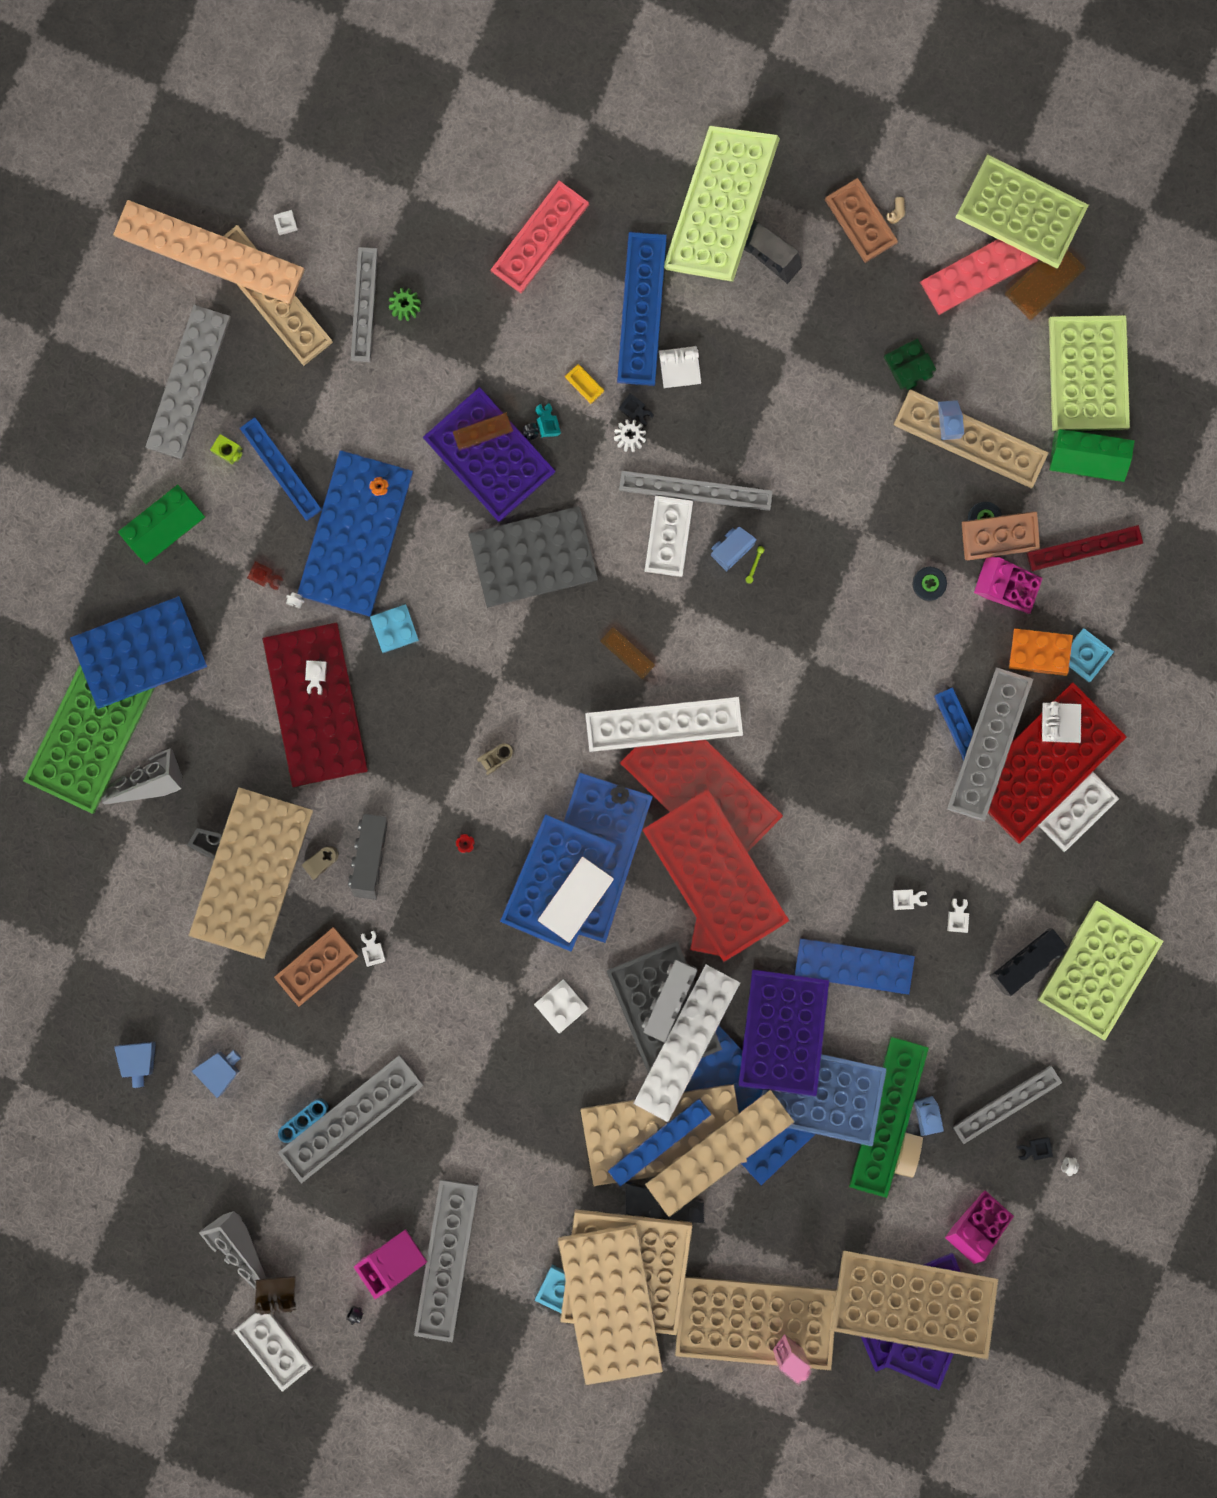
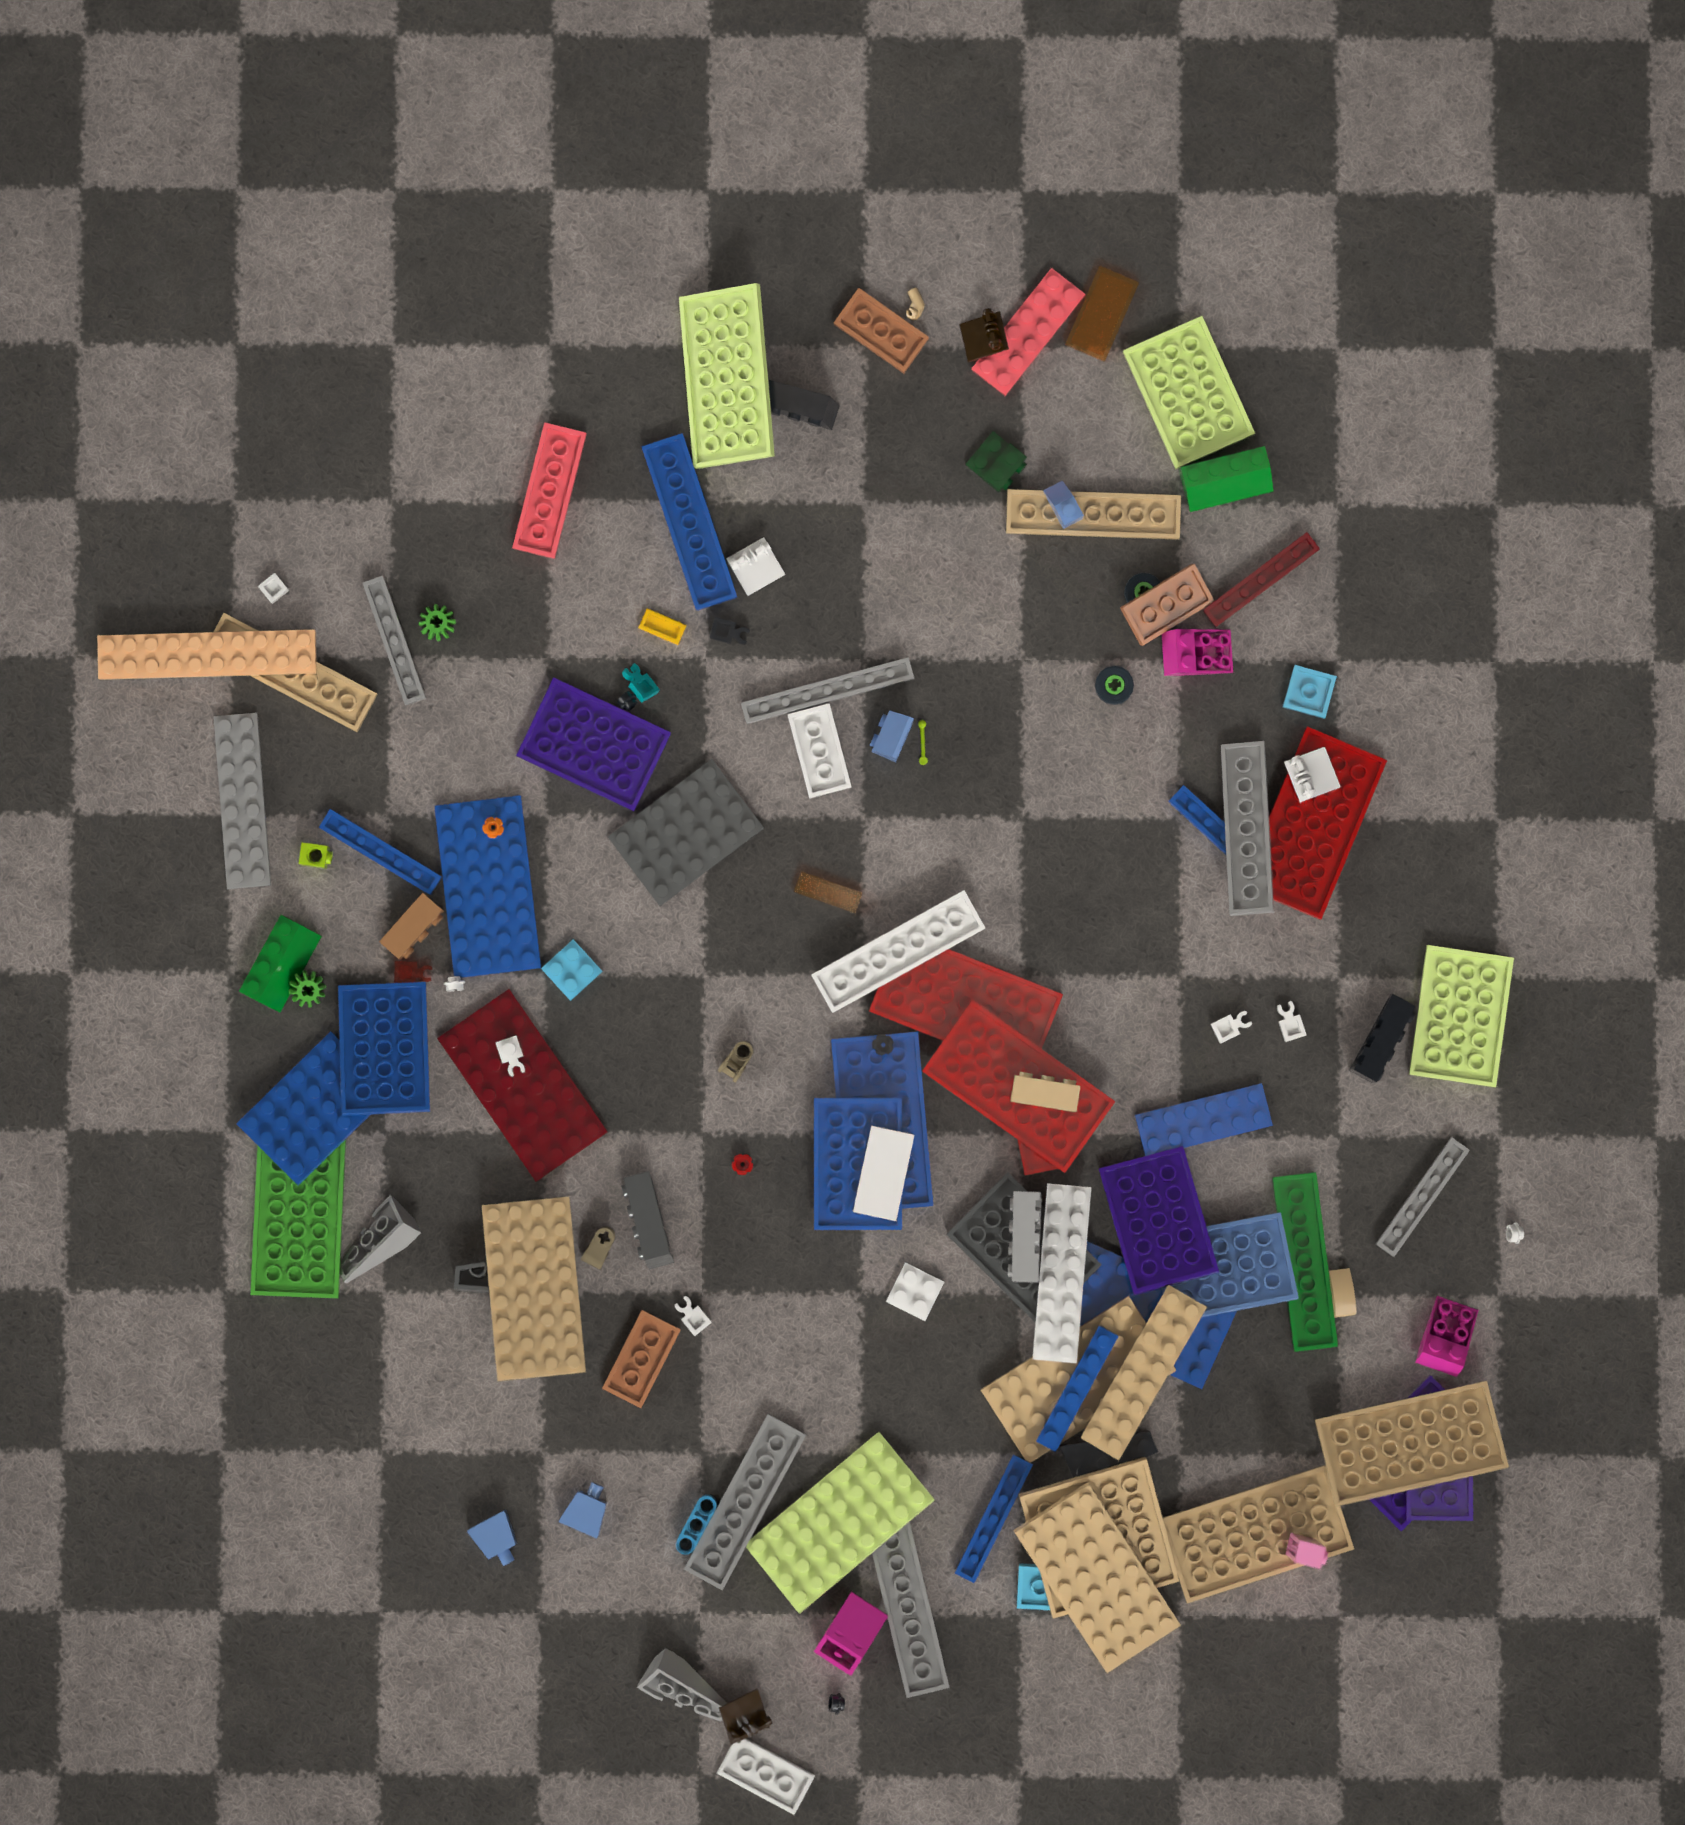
camera: 20 degrees left, 0 degrees up
clear orange tile [453,413,513,451] -> none
white gear [614,419,646,452] -> none
medium blue torso [914,1096,944,1136] -> none
yellowish green plate [955,154,1089,268] -> none
orange brick [1009,629,1073,676] -> none
black plate [1016,1137,1053,1161] -> none
white tile [1038,772,1119,852] -> none
none -> bright green gear [289,970,326,1007]
none -> blue plate [338,982,430,1116]
none -> medium nougat brick [379,893,444,960]
none -> yellowish green plate [746,1432,935,1613]
none -> blue plate [954,1454,1033,1583]
none -> dark brown hinge [959,308,1009,363]
none -> tan brick [1010,1072,1080,1112]

